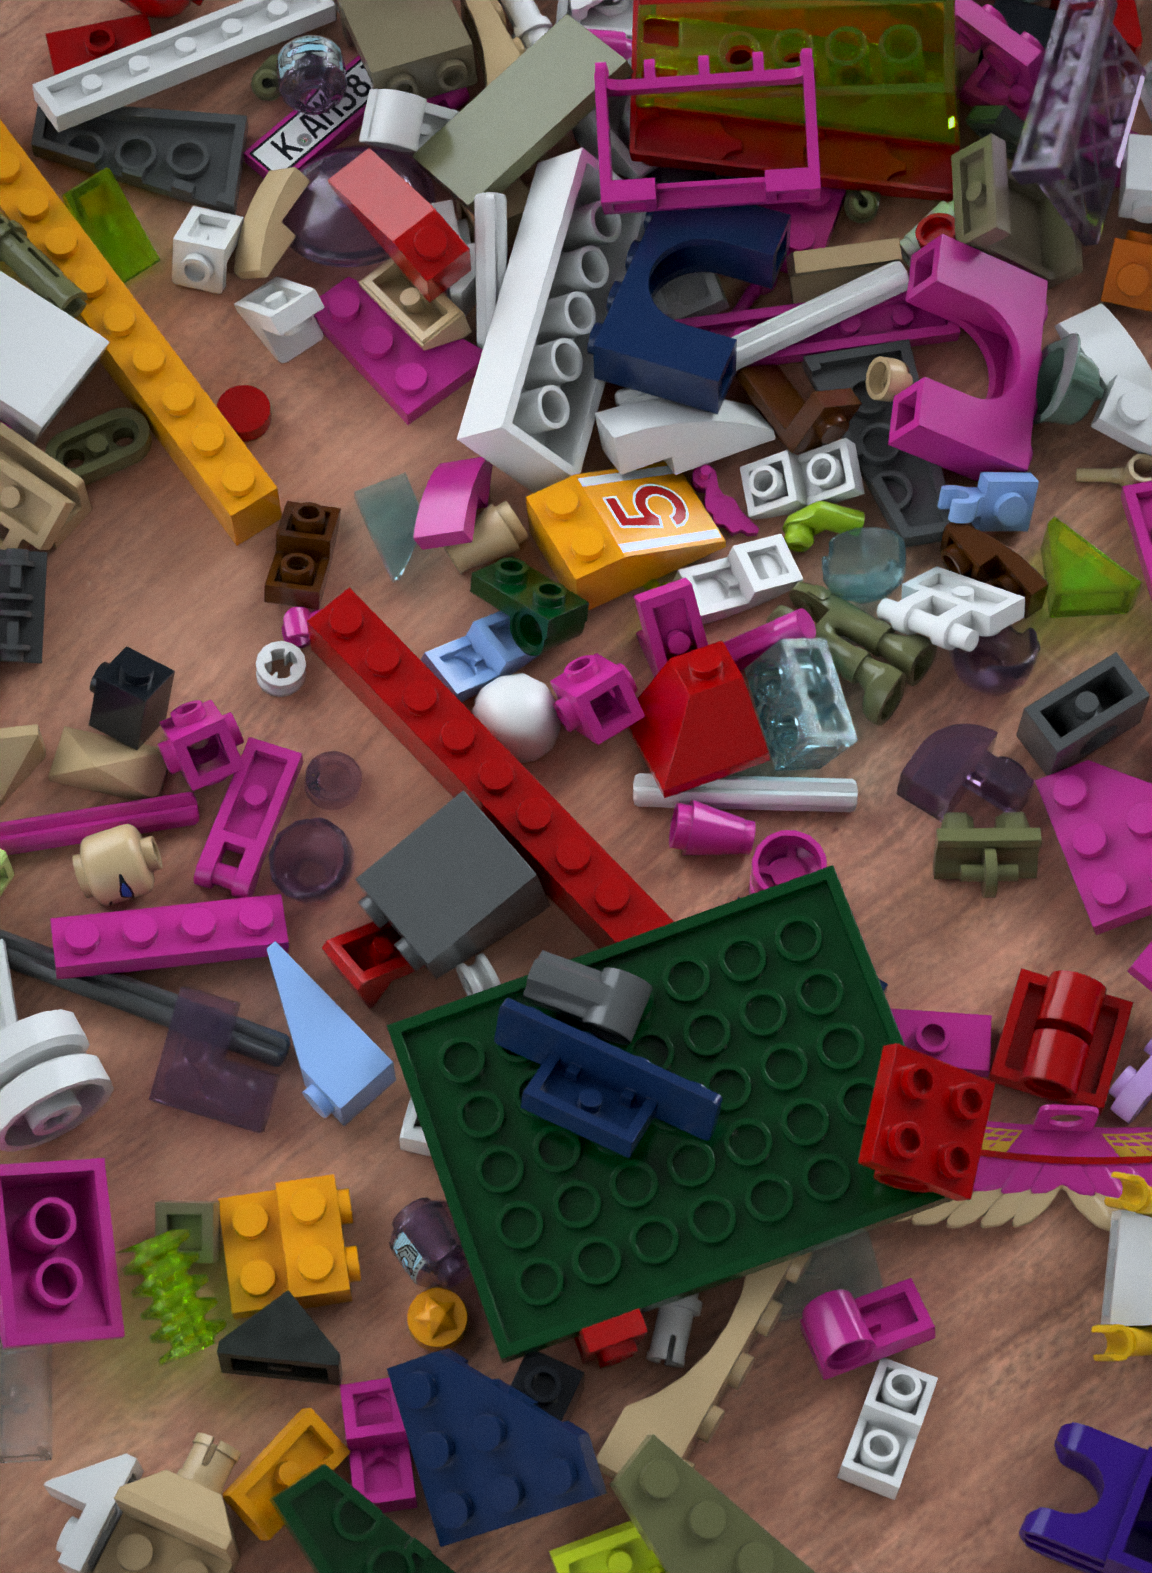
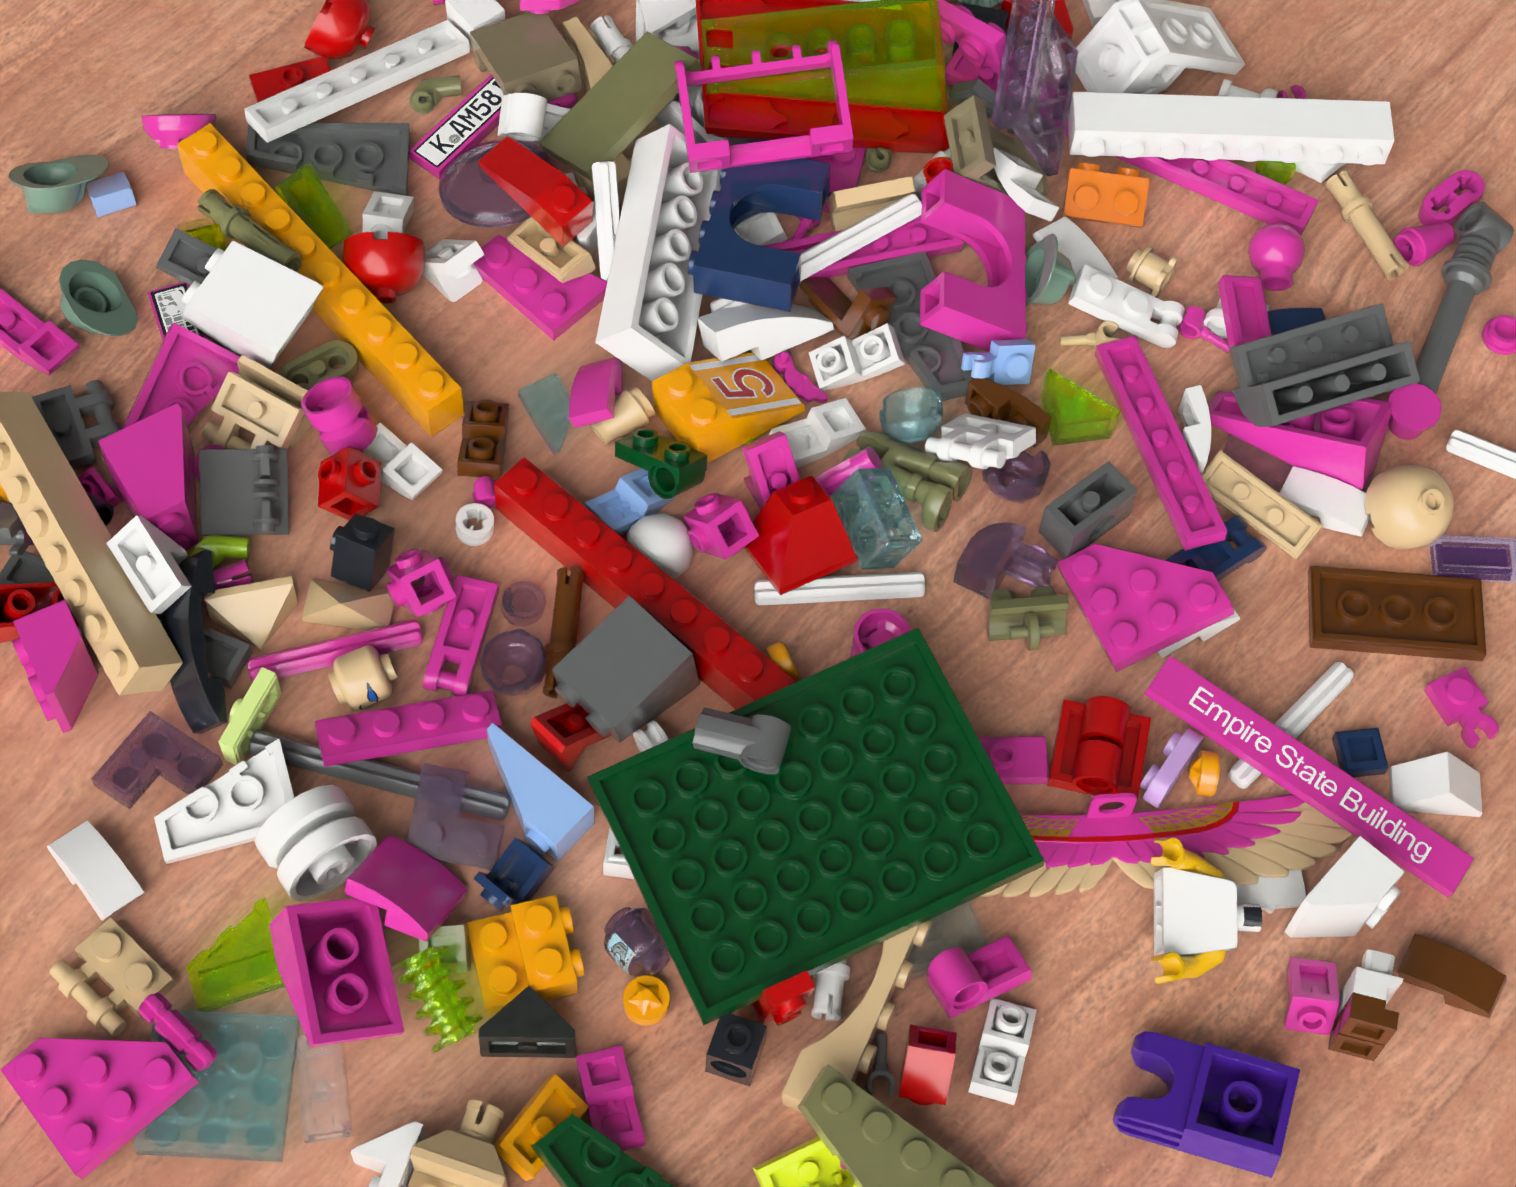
camera: 10 degrees left, 5 degrees down
red tile [216,385,272,442] -> none
tan slope [234,167,310,280] -> none
clear purple head [276,35,347,115] -> none
dark blue plate [387,1349,607,1547] -> none
dark blue bracket [494,998,723,1158] -> none
dark pink cone [669,800,756,856] -> none
lime arm [782,501,865,552] -> none
red plate [858,1043,995,1201] -> none
tan hinge [866,356,913,402] -> none
none -> dark pink wheel [301,377,378,455]
none -> red brick [318,447,382,520]
none -> red cylinder [342,232,425,304]
none -> dark pink slope [345,835,468,942]
none -> white slope [362,422,443,501]
none -> dark blue bracket [473,837,555,911]
none -> reddish brown pin [543,567,585,699]
none -> light orange tile [767,641,800,682]
none -> dark grey hand [865,1034,896,1098]
none -> red brick [899,1024,957,1106]
none -> white slope [993,147,1059,221]

